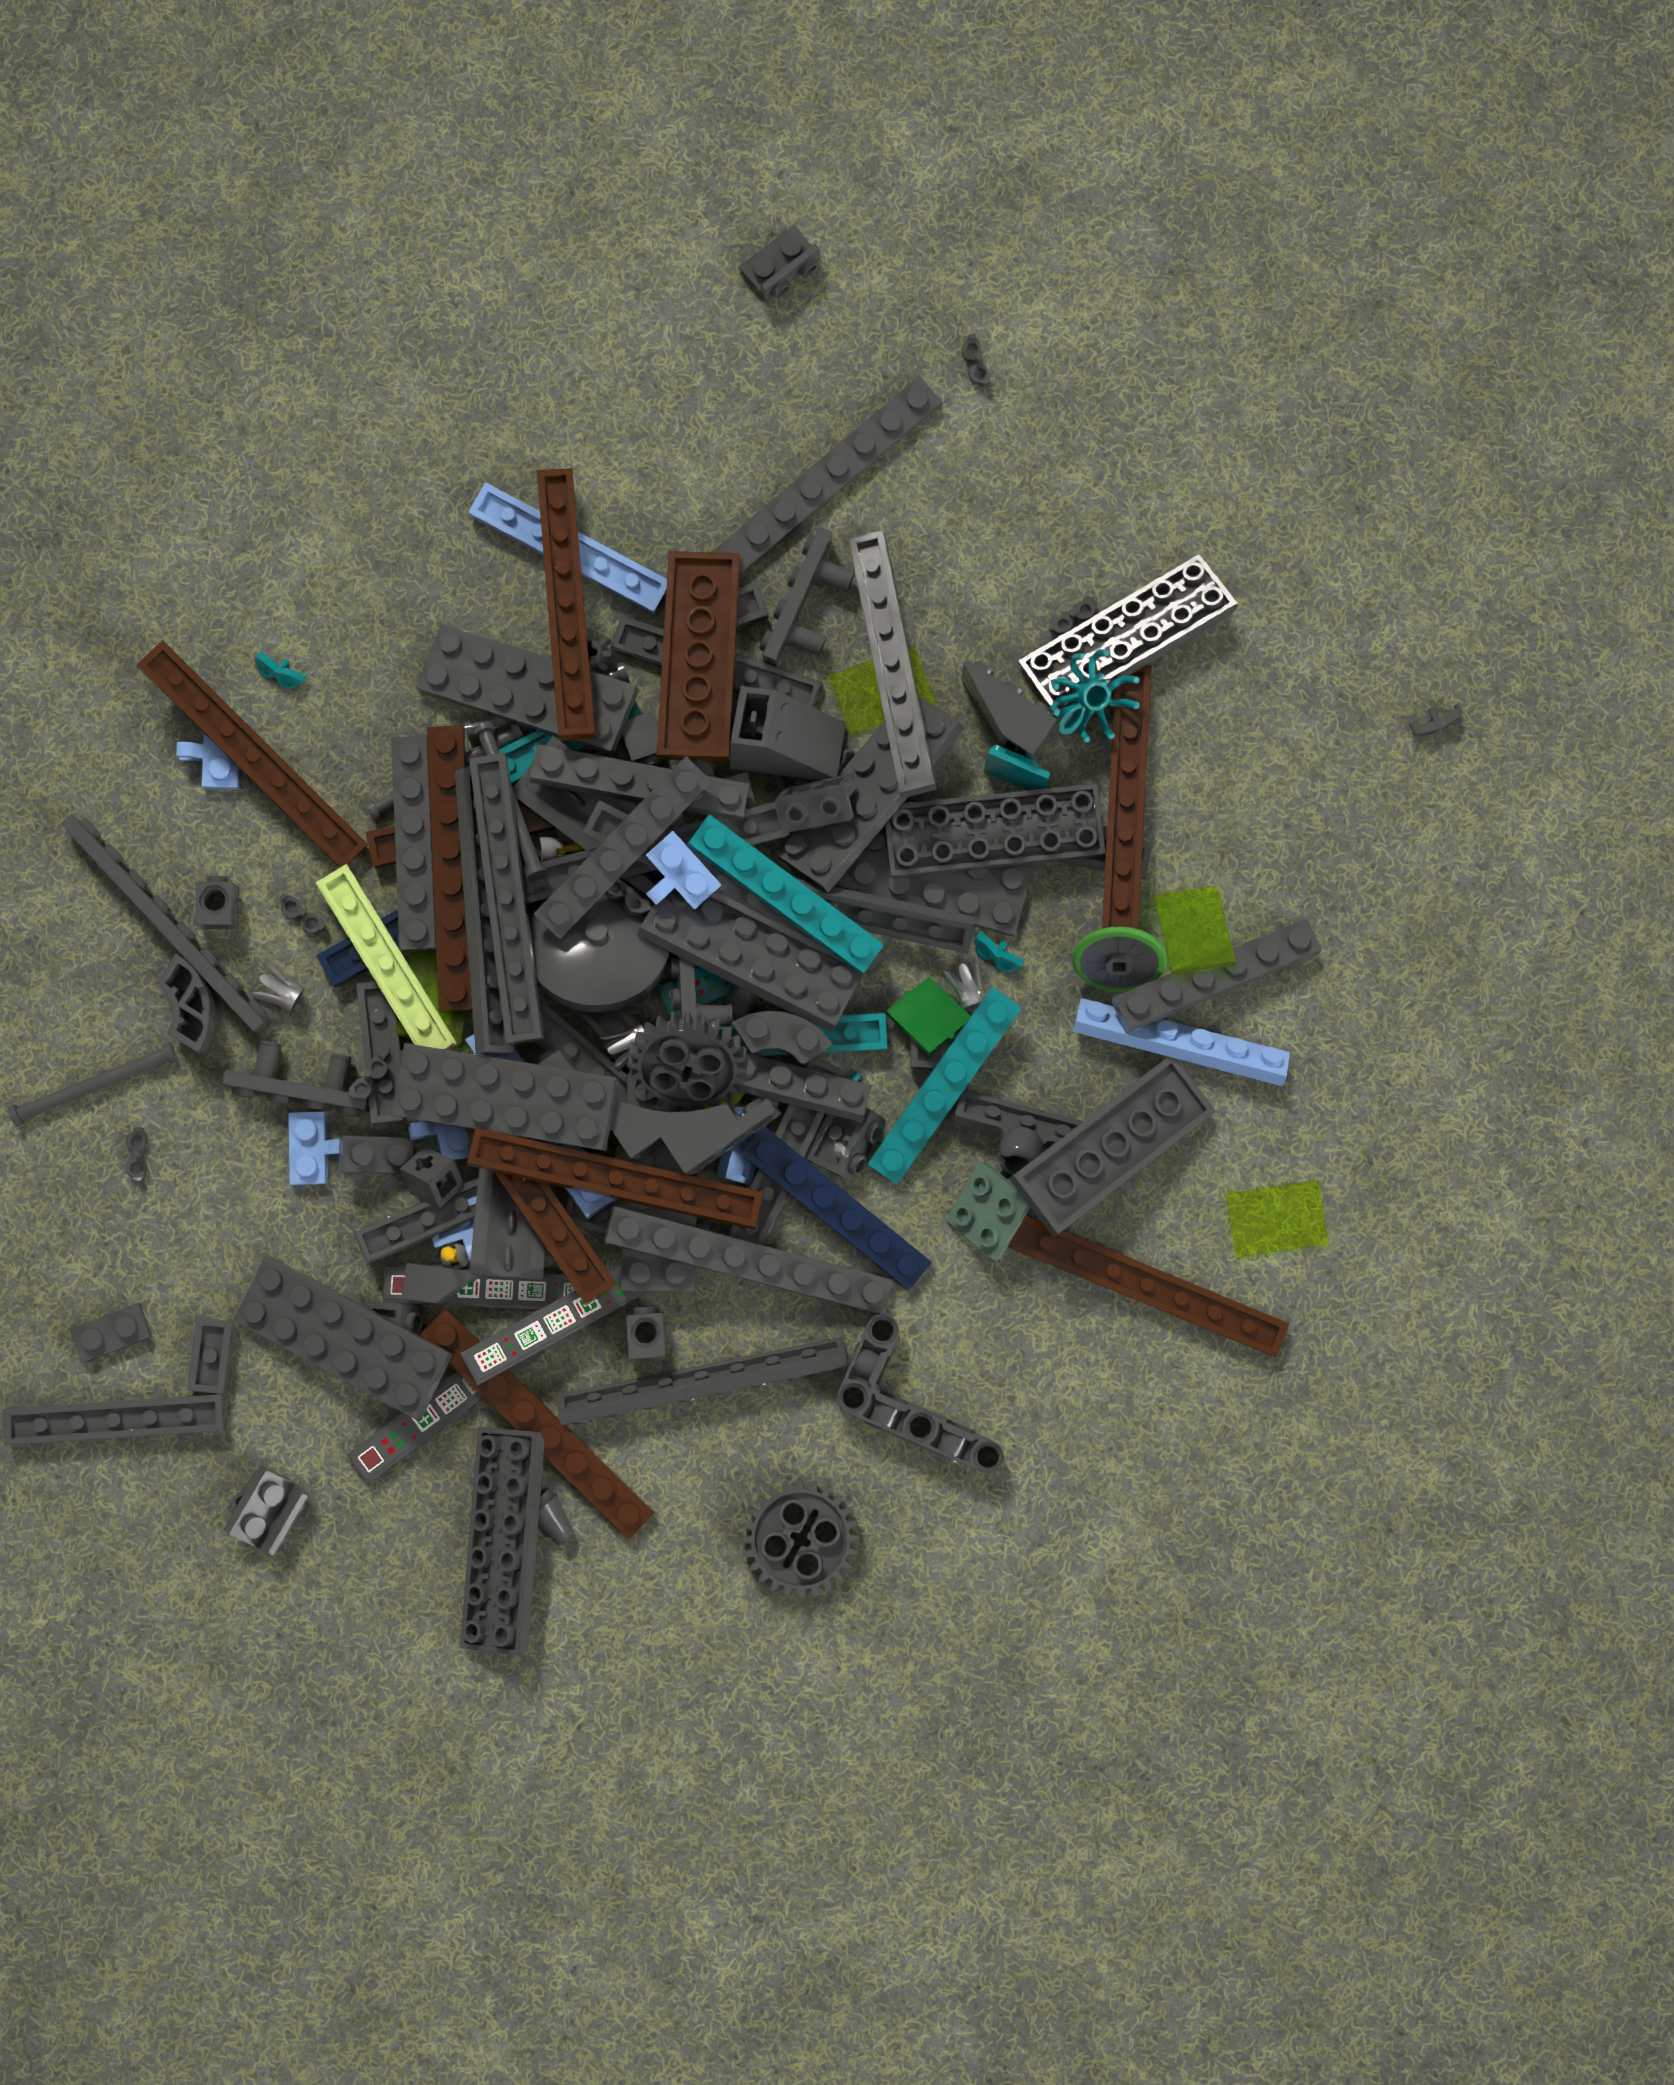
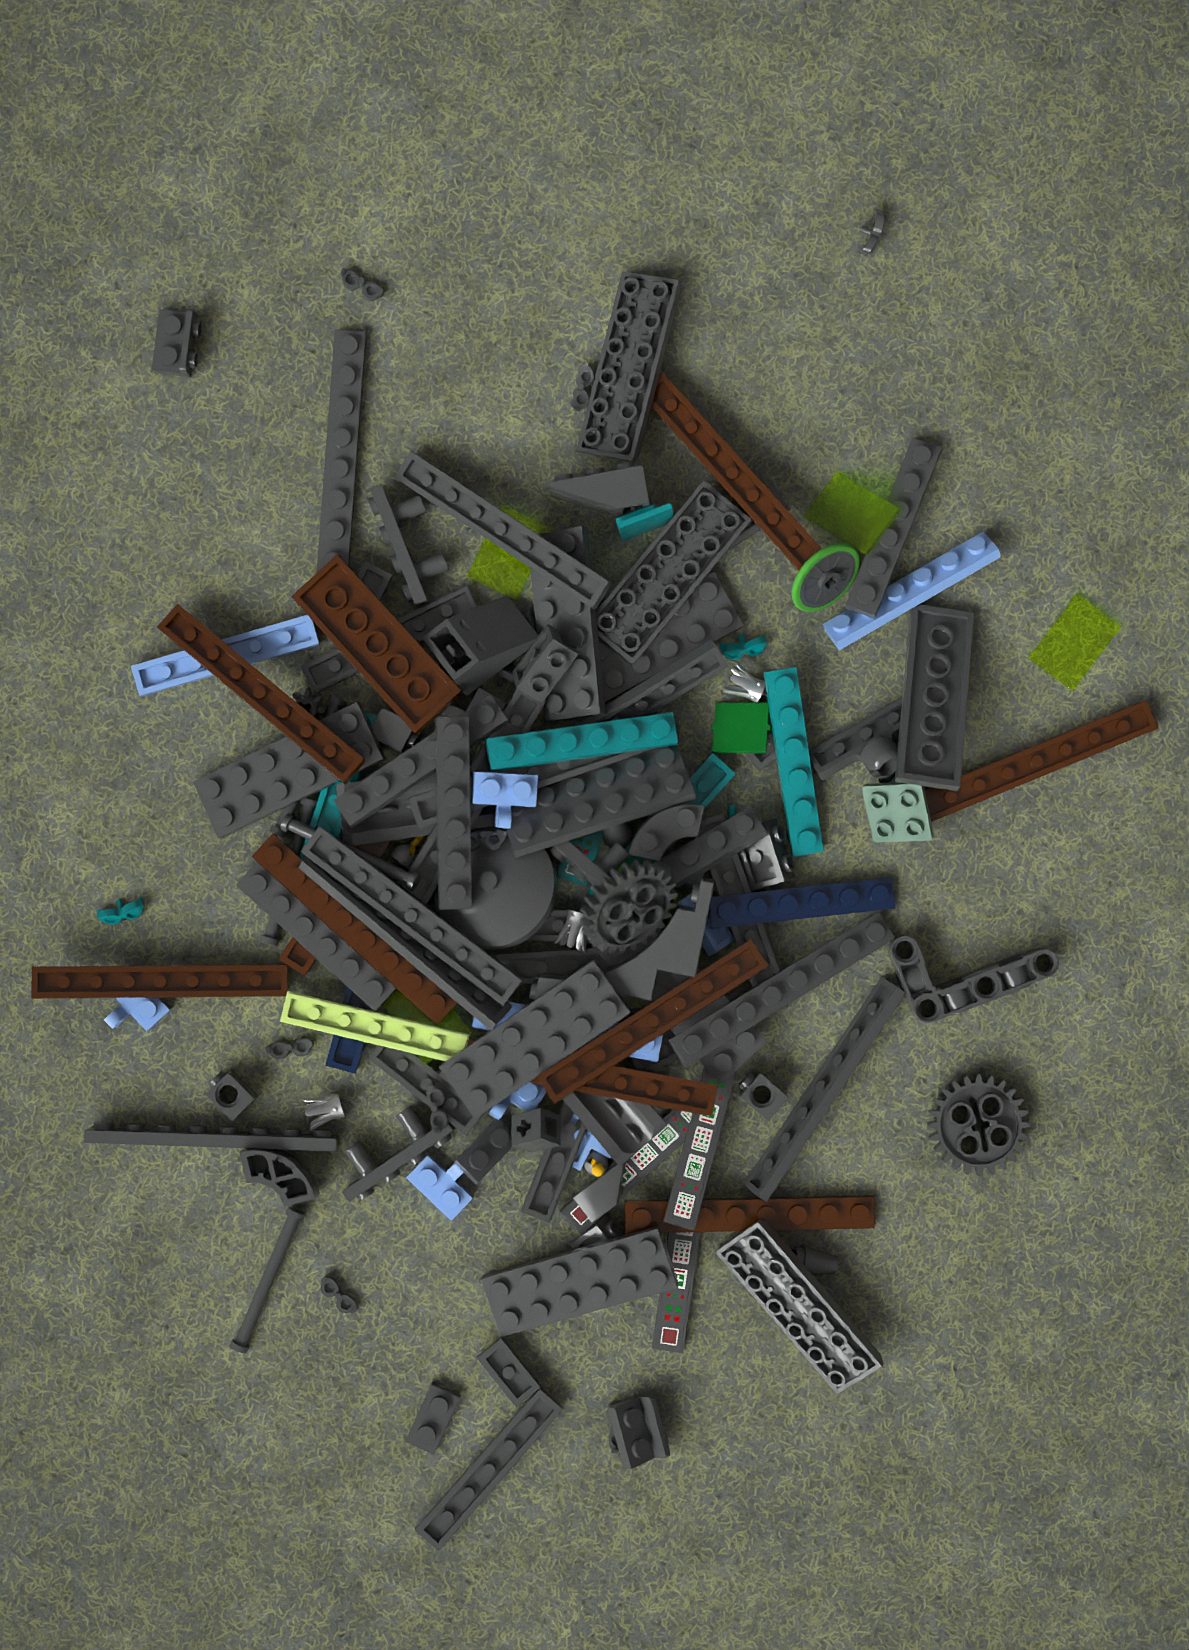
camera: 45 degrees left, 5 degrees up
teal animal [1050,649,1140,743] -> none

